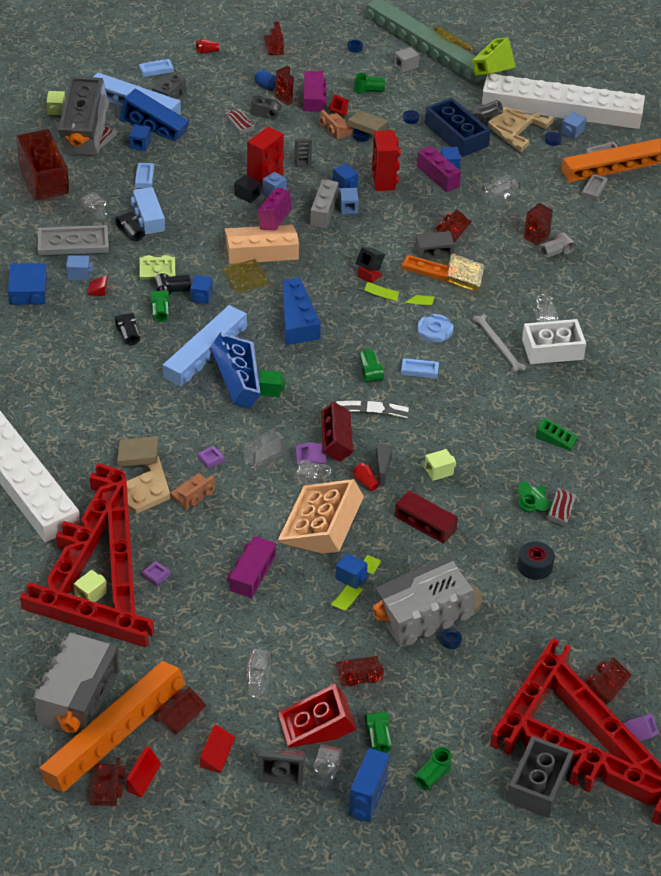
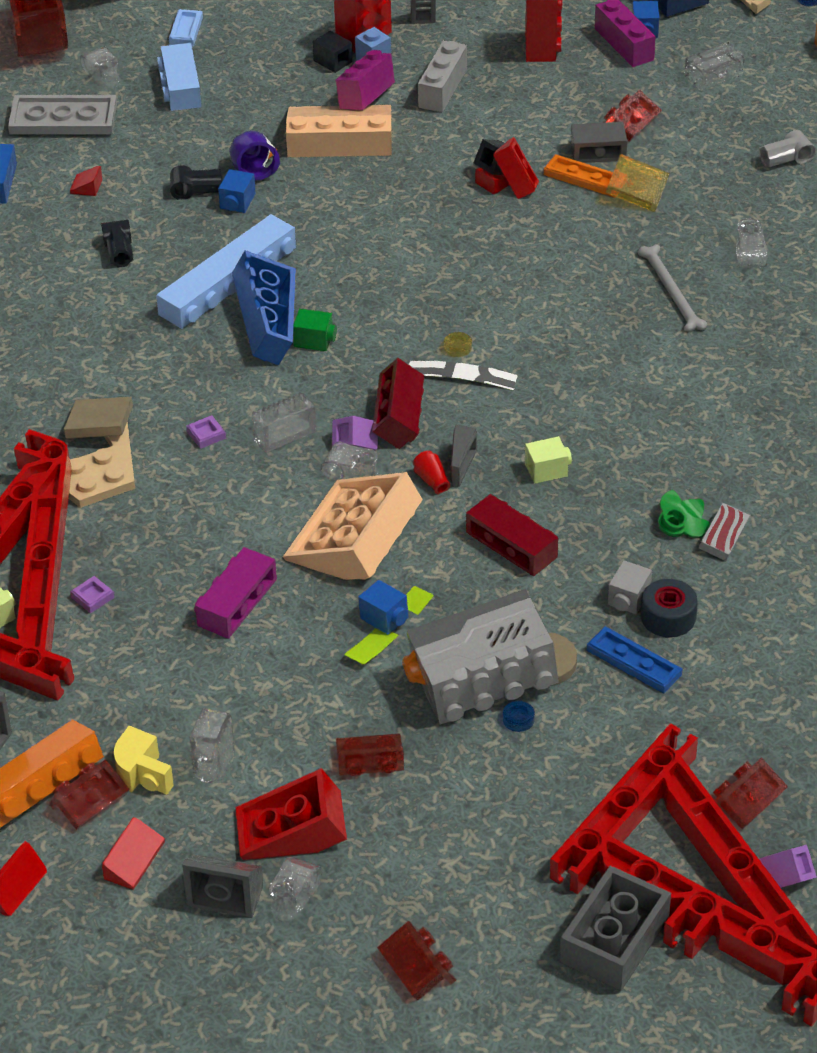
camera: 10 degrees right, 0 degrees up
medium blue brick [67,255,93,280] -> none
black piece [115,211,145,242] -> none
yellowish green bracket [140,255,175,280] -> none
green piece [150,291,169,322] -> none
nougat bracket [170,473,215,510] -> none
clear yellow tile [223,259,269,293] -> none
blue wedge [283,278,321,346] -> none
blue brick [333,163,359,188] -> none
medium blue brick [339,188,359,214] -> none
blue brick [349,748,390,822] -> none
green piece [360,349,384,382] -> none
lime sticker [365,282,435,305] -> none
green piece [365,712,391,753] -> none
light blue tile [401,358,439,379] -> none
green piece [414,747,452,790] -> none
light blue tile [417,314,454,342] -> none
white brick [522,319,586,364] -> none
clear red brick [524,203,553,245] -> none
green slope [535,417,578,451] -> none
none -> light yellow brick [114,726,174,795]
none -> dark purple piece [229,130,280,180]
none -> clear red bracket [377,921,457,1001]
none -> clear yellow tile [444,332,472,357]
none -> red slope [493,137,539,199]
none -> blue tile [587,626,682,694]
none -> light grey brick [608,561,652,614]

